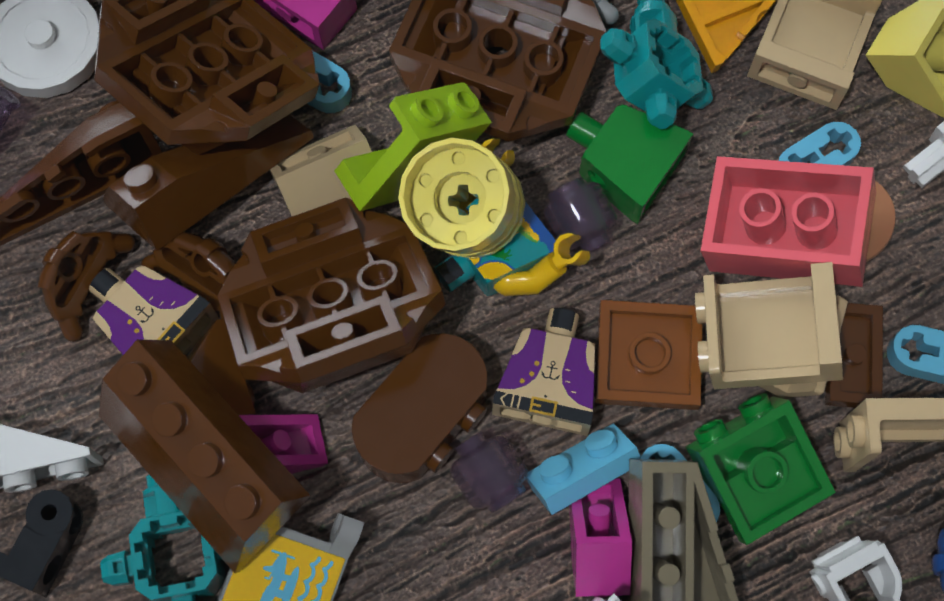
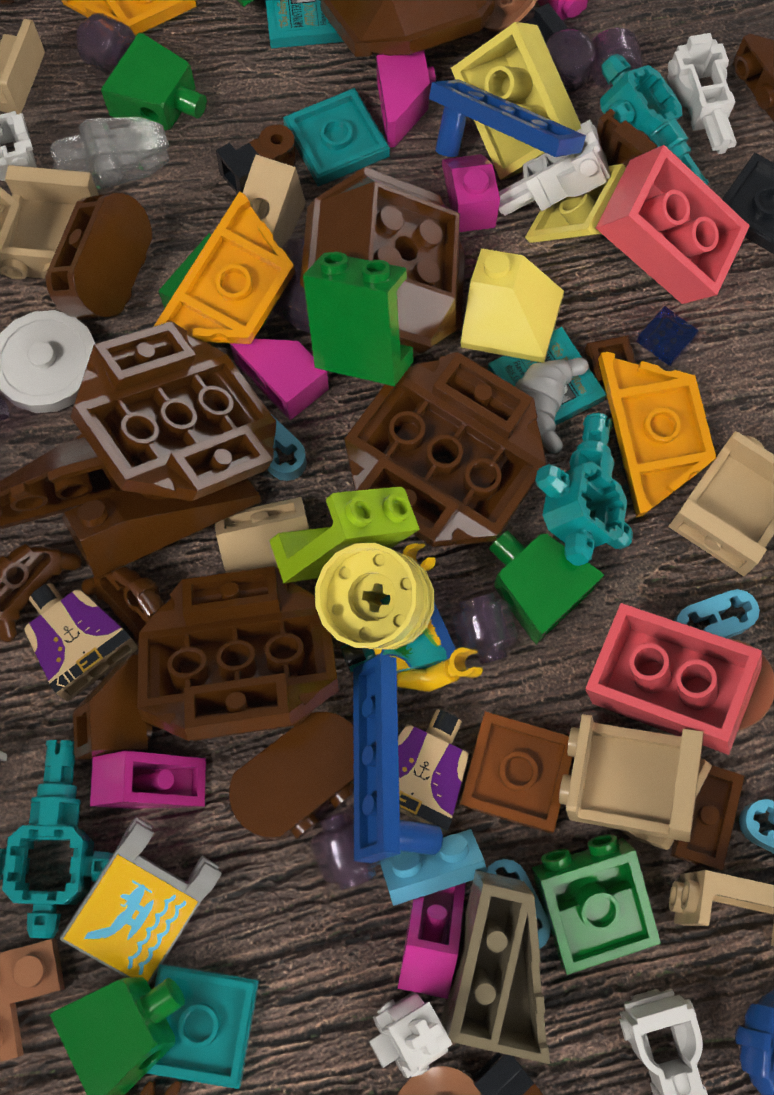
camera: 10 degrees right, 0 degrees up
reddish brown slope [99,339,311,573] -> none
none -> blue piece [353,654,443,863]

